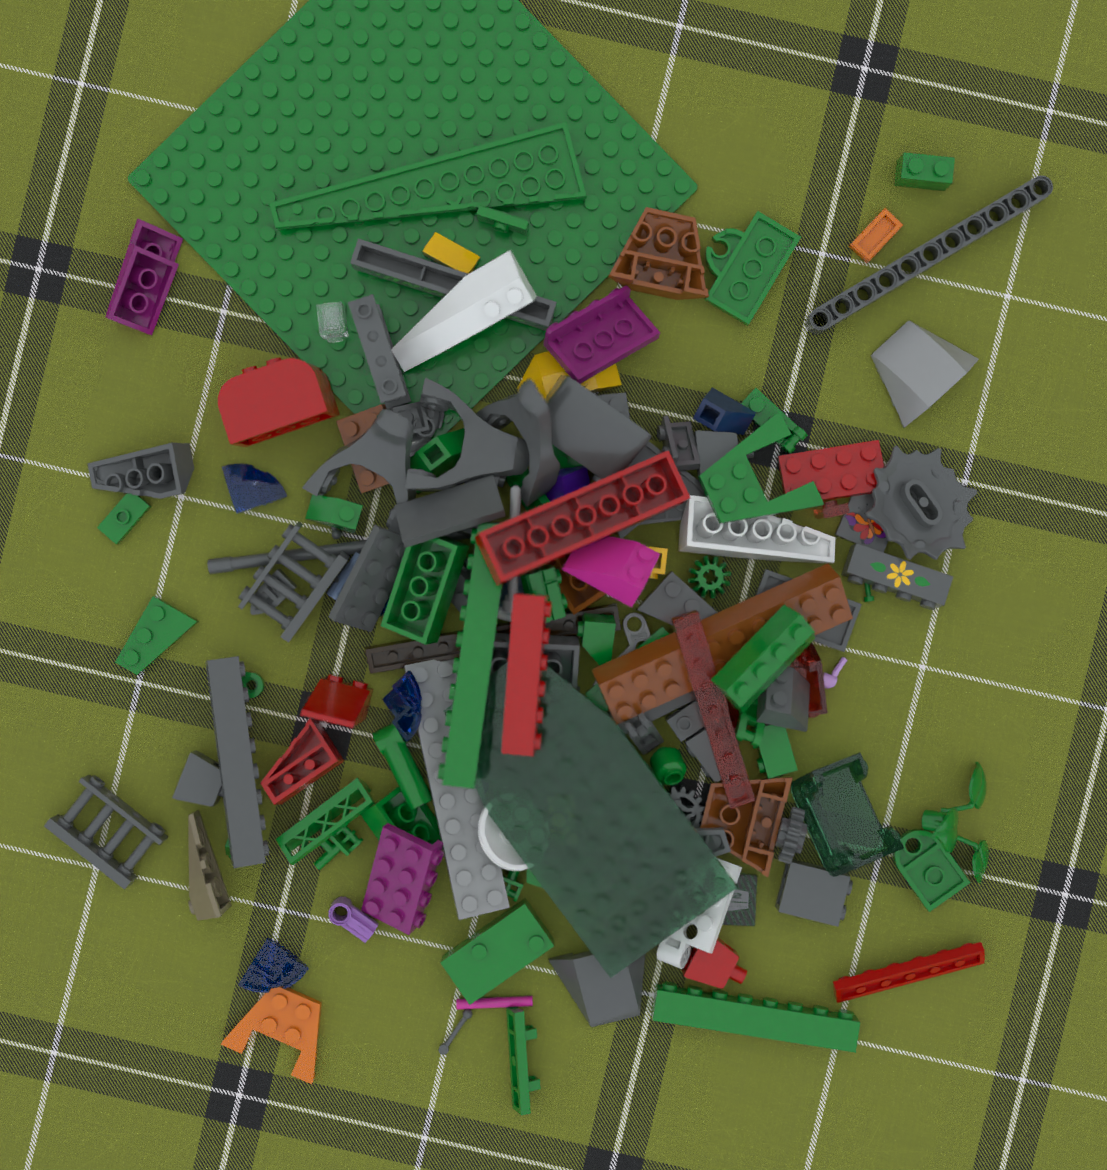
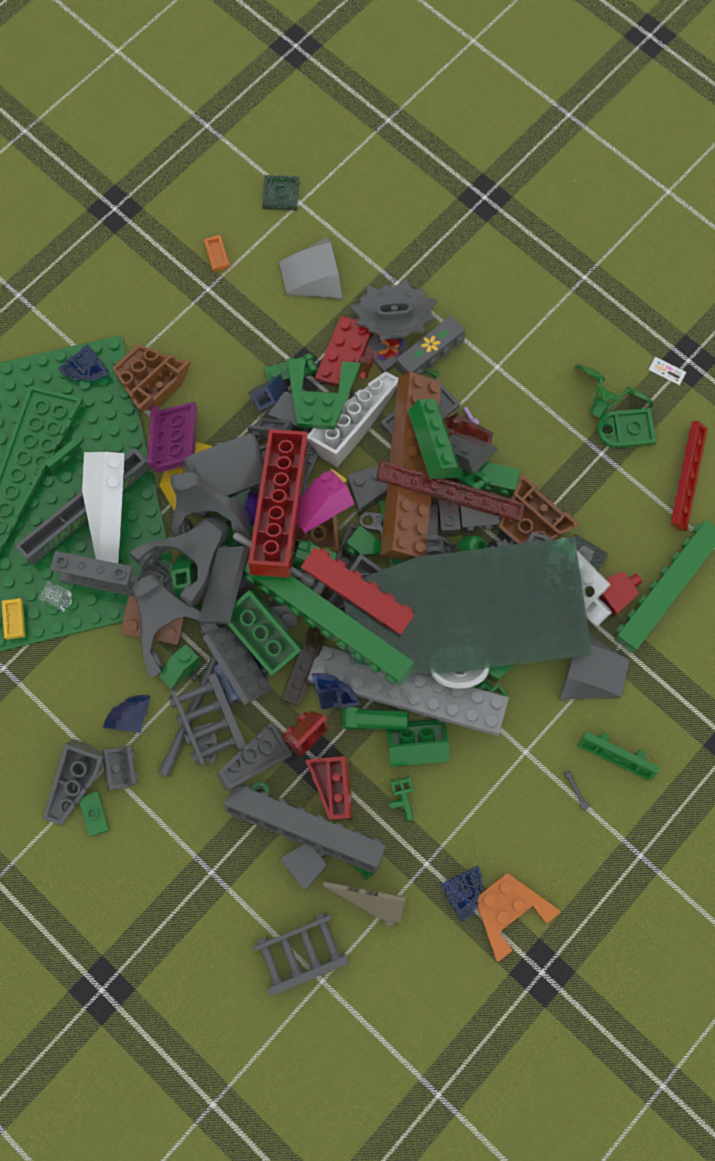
camera: 60 degrees left, 15 degrees down
green wing [115,596,199,675] -> none
red brick [218,358,340,447] -> none
green fence [275,778,375,865] -> none
medium lavender piece [328,897,379,943] -> none
magenta bracket [361,823,444,935] -> none
yellow slope [422,232,480,274] -> none
green brick [440,898,554,1005] -> none
dark pink bar [456,996,533,1010] -> none
green gear [688,556,731,599] -> none
green plate [704,211,801,326] -> none
dark grey gear [775,807,808,864] -> none
dark grey brick [775,859,853,927] -> none
clear green windscreen [791,752,904,877] -> none
dark grey beam [805,175,1053,334] -> none
green brick [894,152,955,191] -> none
none -> yellow plate [2,598,25,640]
none -> brick [58,344,109,381]
none -> dark grey bracket [102,745,138,791]
none -> dark grey wing [216,721,292,791]
none -> clear green tile [262,175,299,211]
none -> white sticker [649,357,686,385]

